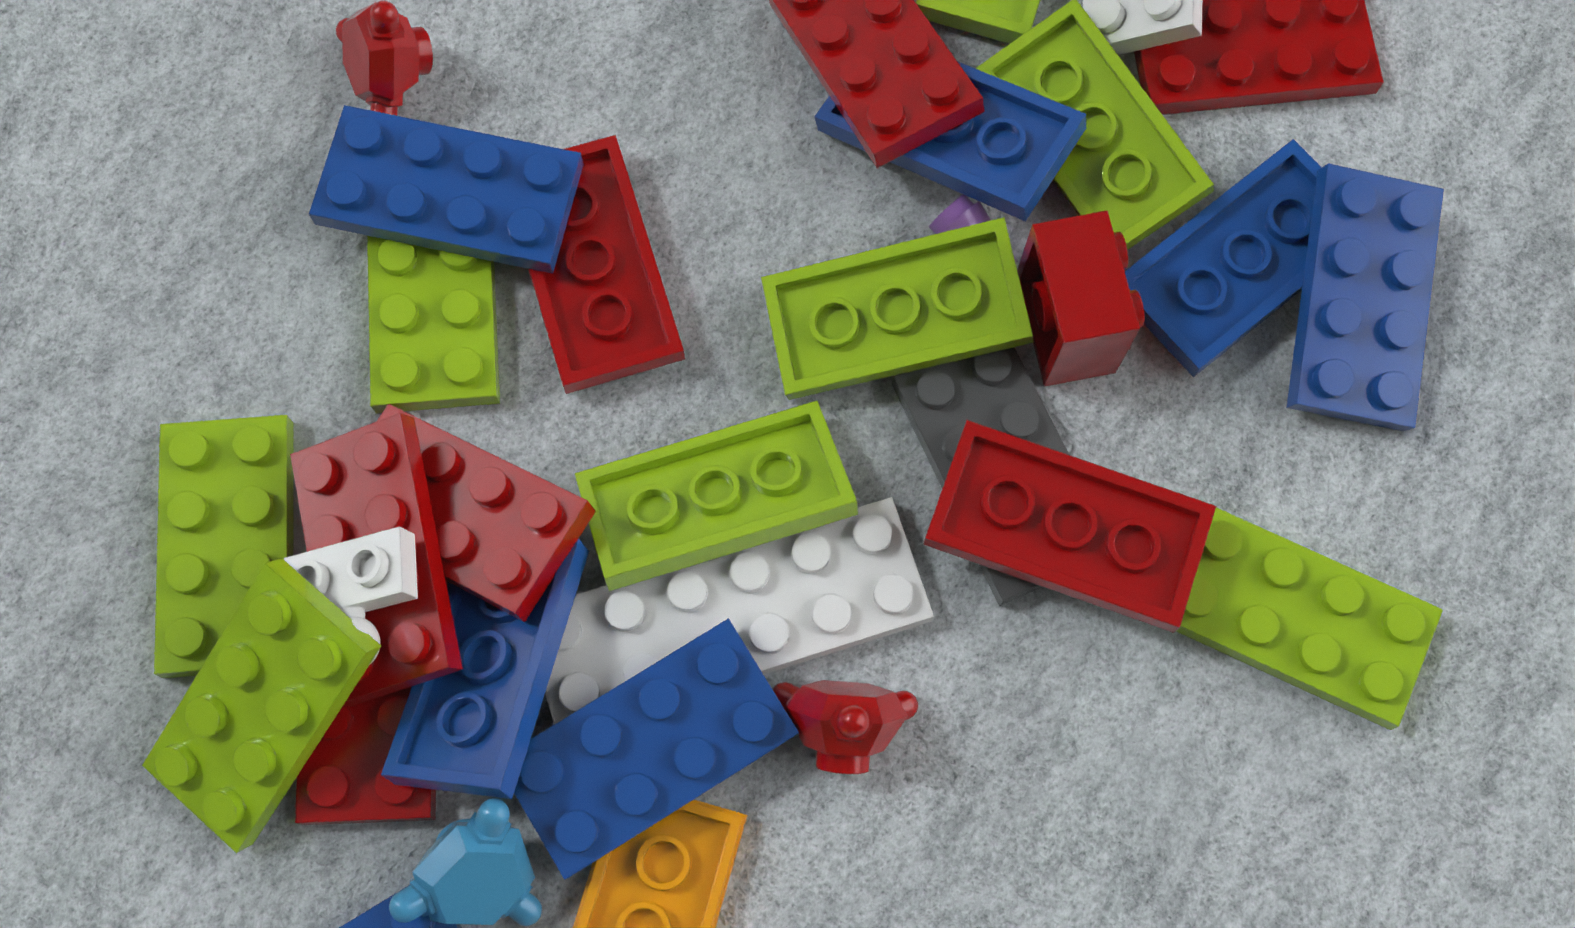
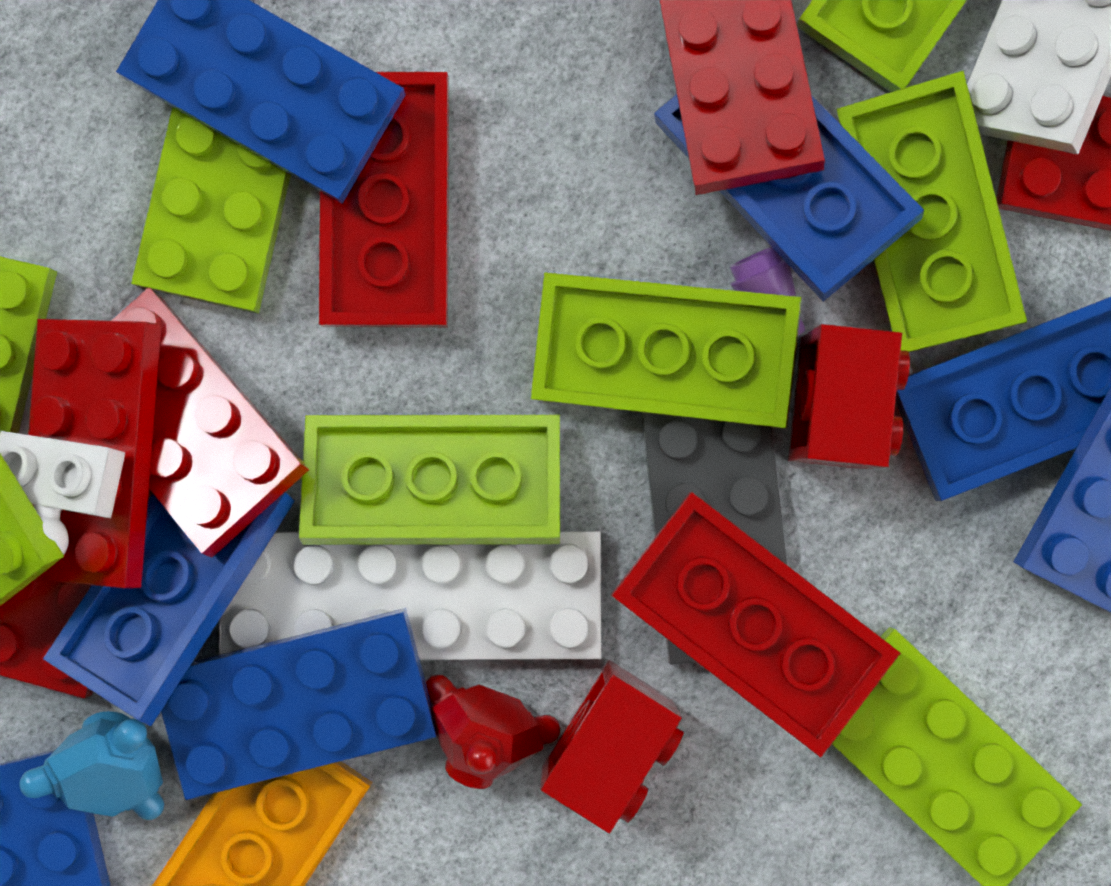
camera: 25 degrees right, 15 degrees up
none -> red brick [540,660,684,834]

